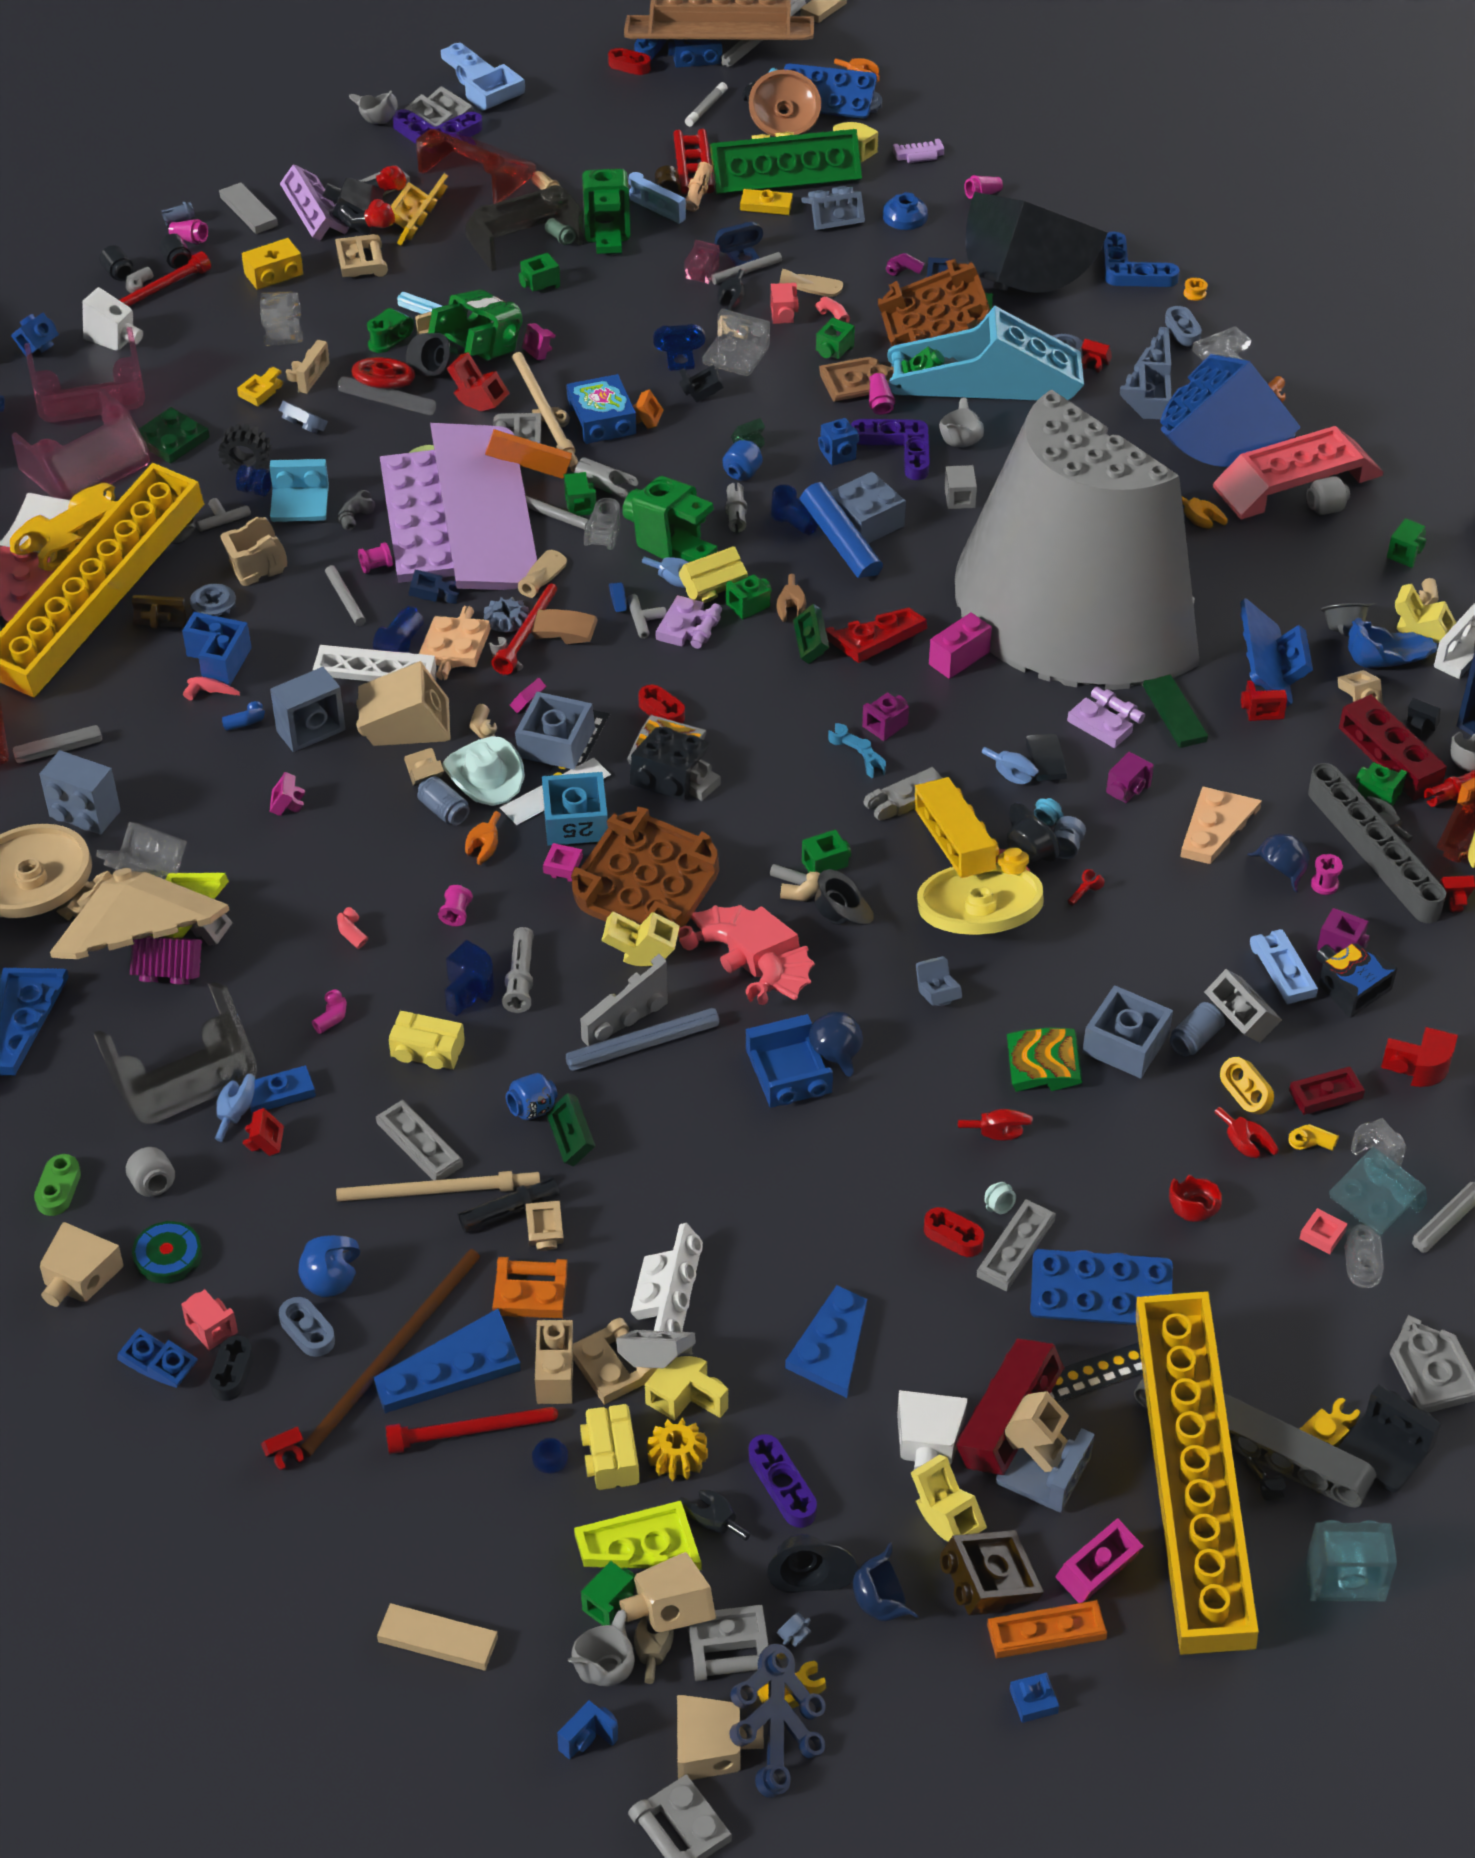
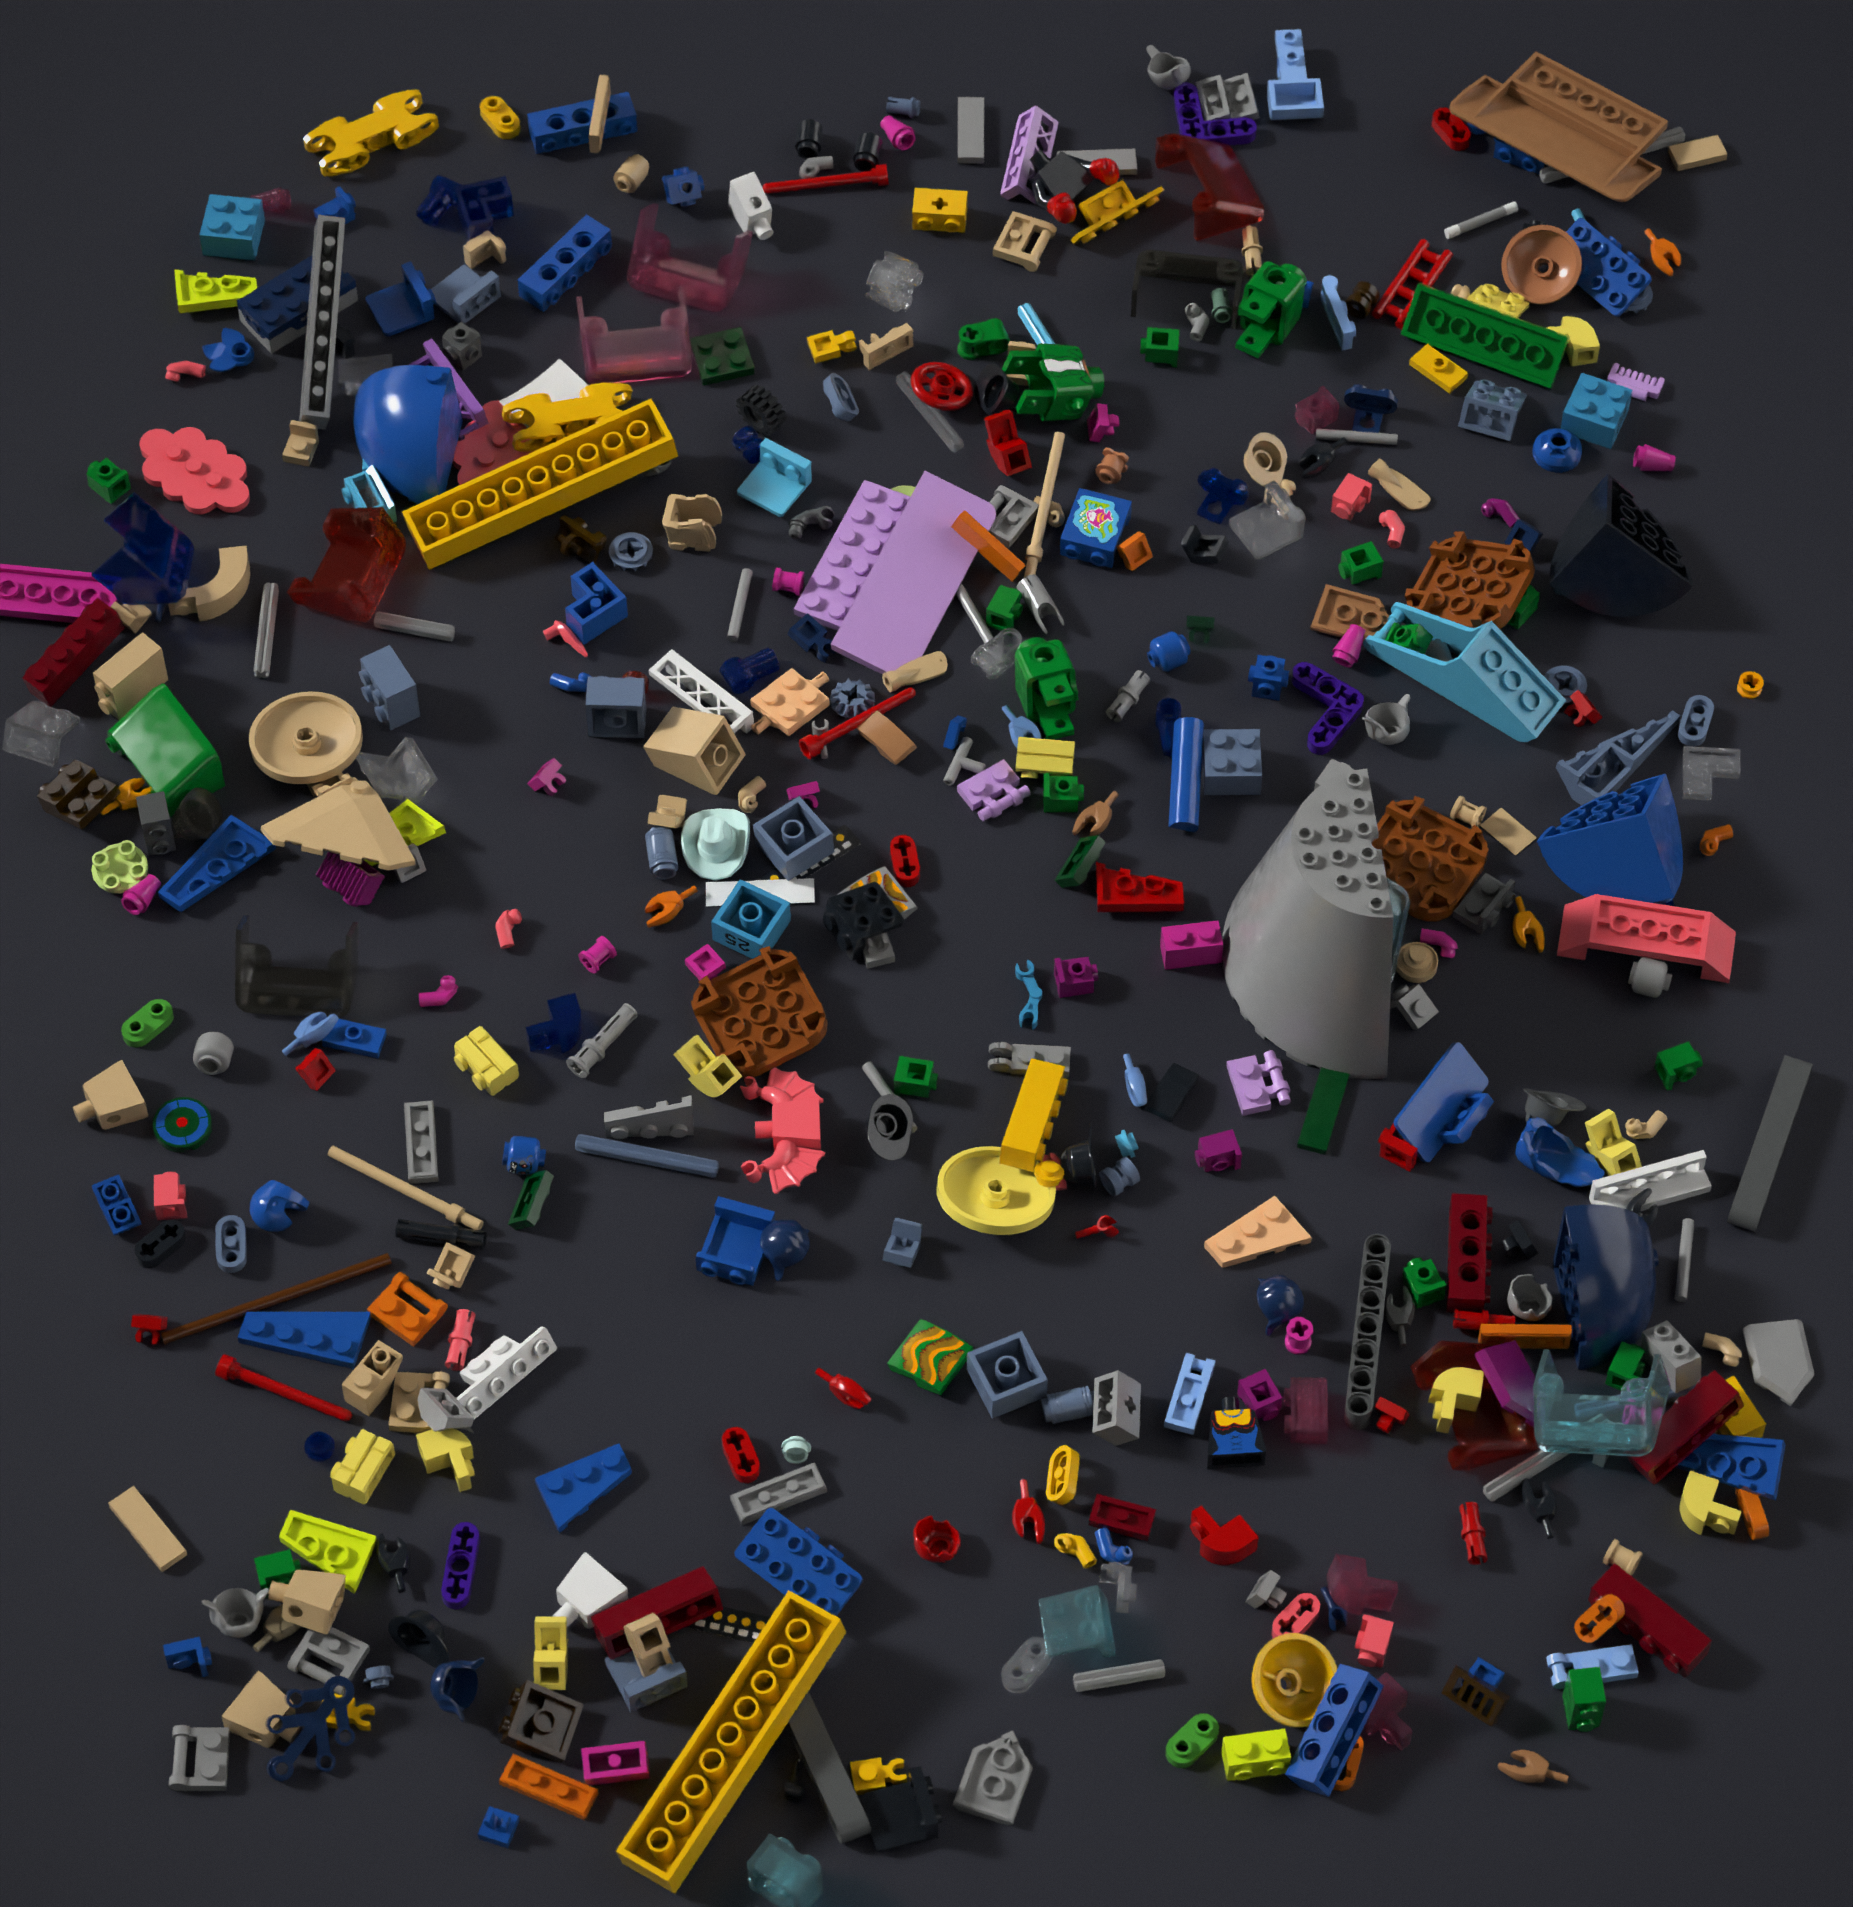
camera: 35 degrees right, 10 degrees up
light grey piece [196,498,251,532] -> none
yellow gear [647,1417,708,1482] -> none
light nougat pin [686,162,713,212] -> none
tan arm [780,872,820,901] -> none
blue beam [1102,231,1180,287] -> none
coral plate [1299,1208,1348,1254] -> none
tan bracket [1337,670,1383,704] -> none
none -> coral pin [445,1309,476,1371]
none -> blue arm [1094,1528,1133,1566]
none -> nougat brick [1095,447,1129,484]
none -> light grey arm [1185,303,1209,342]
none -> tan piece [1243,433,1287,488]
none -> clear pink brick [1284,1377,1328,1444]
none -> dark azure brick [1561,373,1633,449]

